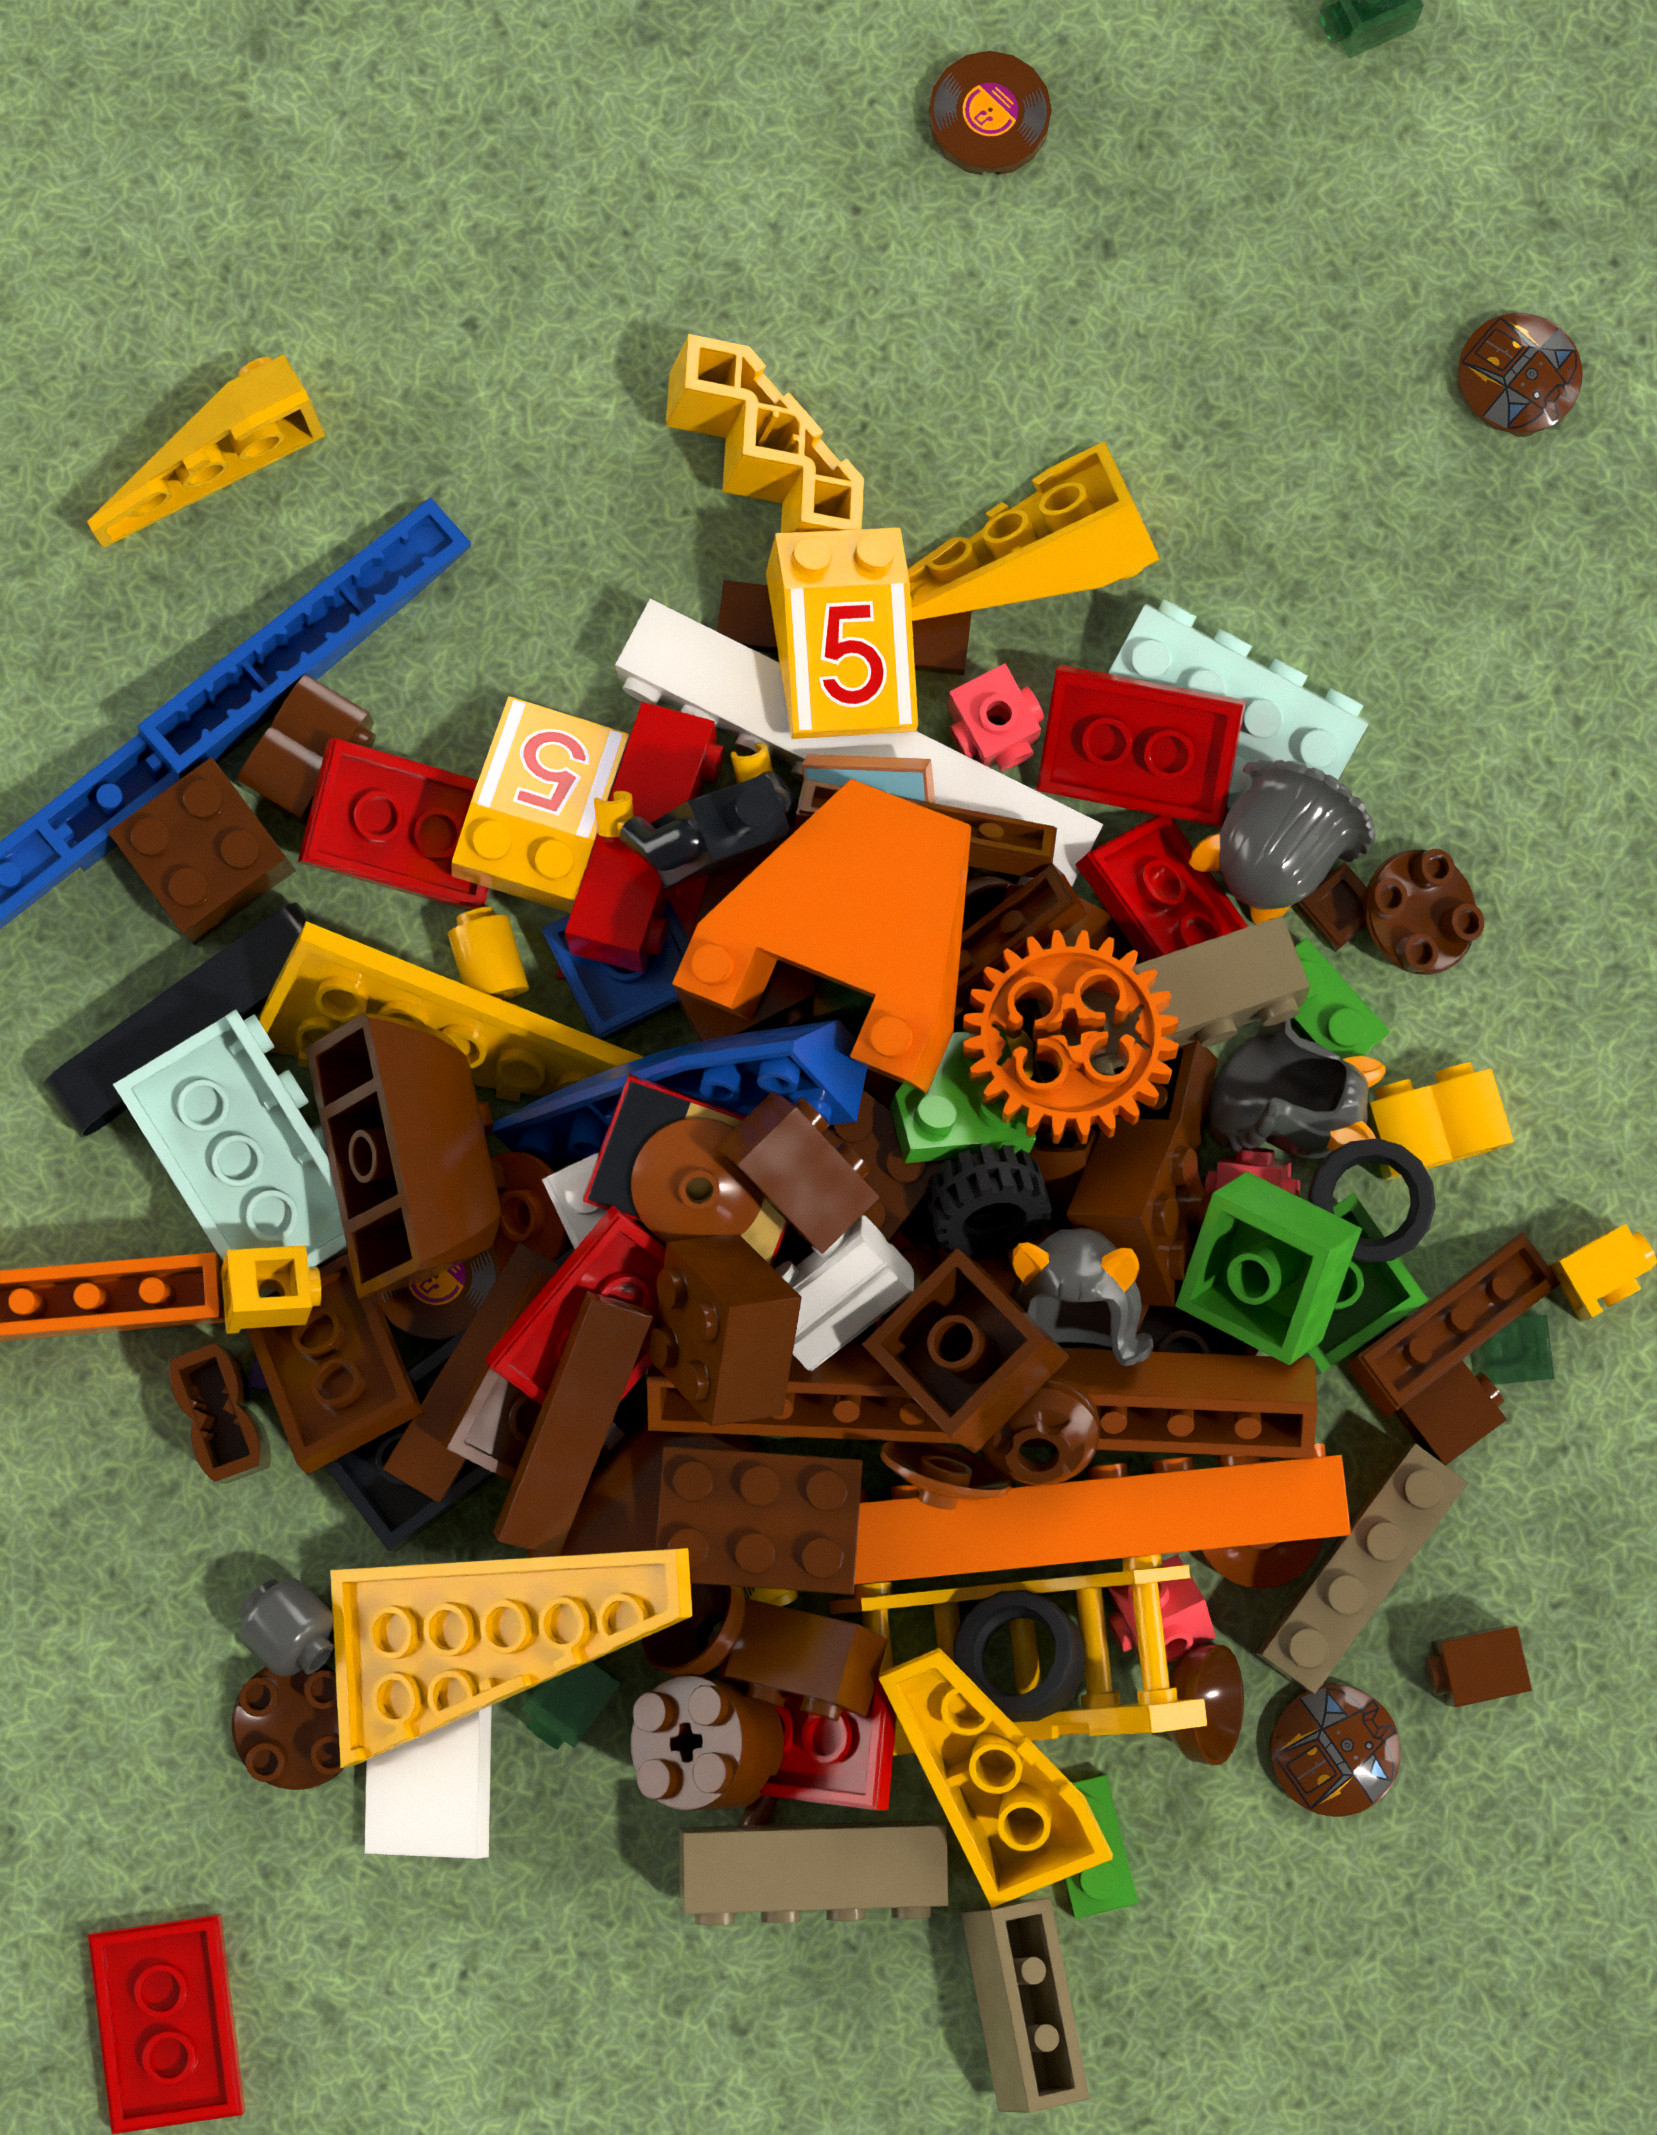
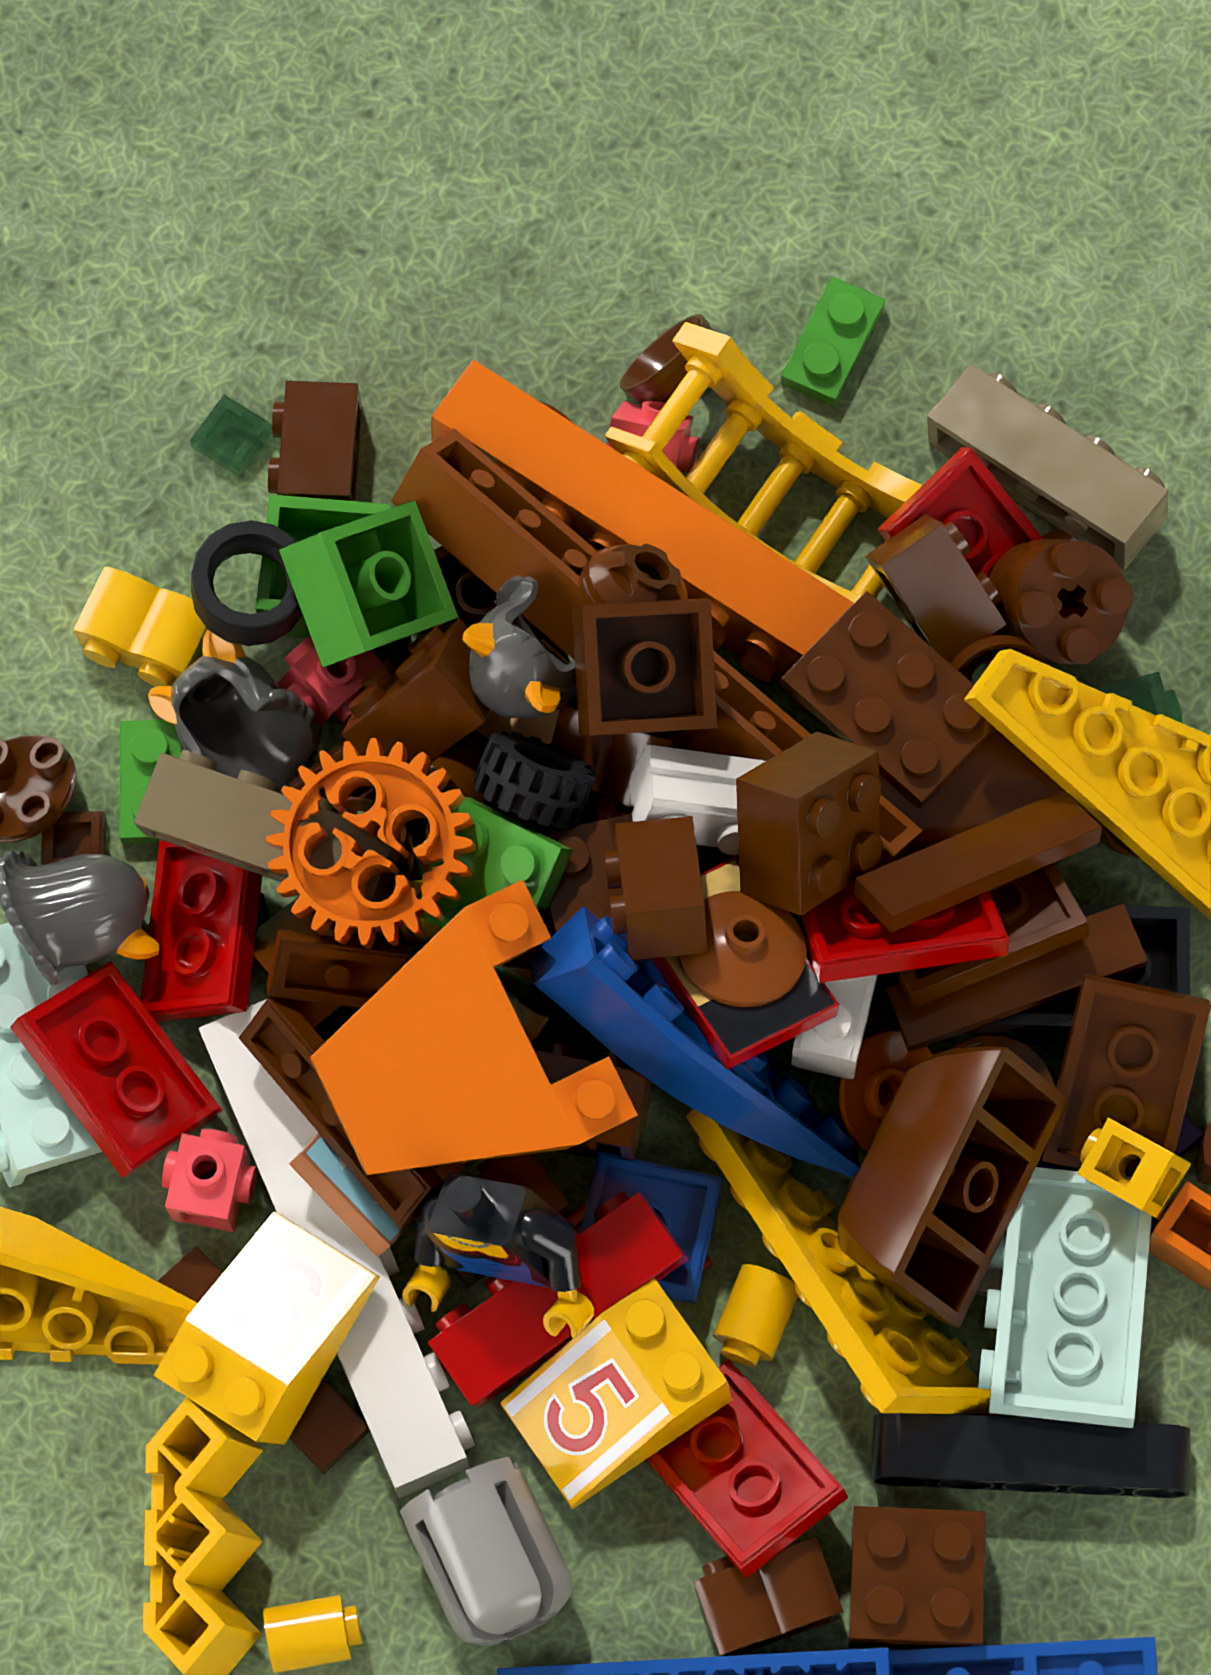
camera: 135 degrees left, 10 degrees down
yellow wedge [878,1648,1113,1908] -> none
dark orange dish [880,1441,1011,1510] -> none
black tyre [953,1590,1085,1722] -> none
dark tan brick [961,1898,1090,2113] -> none
dark tan brick [1254,1443,1468,1694] -> none
reddish brown dish [1270,1685,1401,1817] -> none
reddish brown tile [1346,1232,1561,1417] -> none
reddish brown brick [1425,1625,1533,1707] -> none
yellow brick [1549,1224,1657,1322] -> none
none -> yellow brick [263,1594,363,1674]
none -> light grey cylinder [400,1457,572,1646]

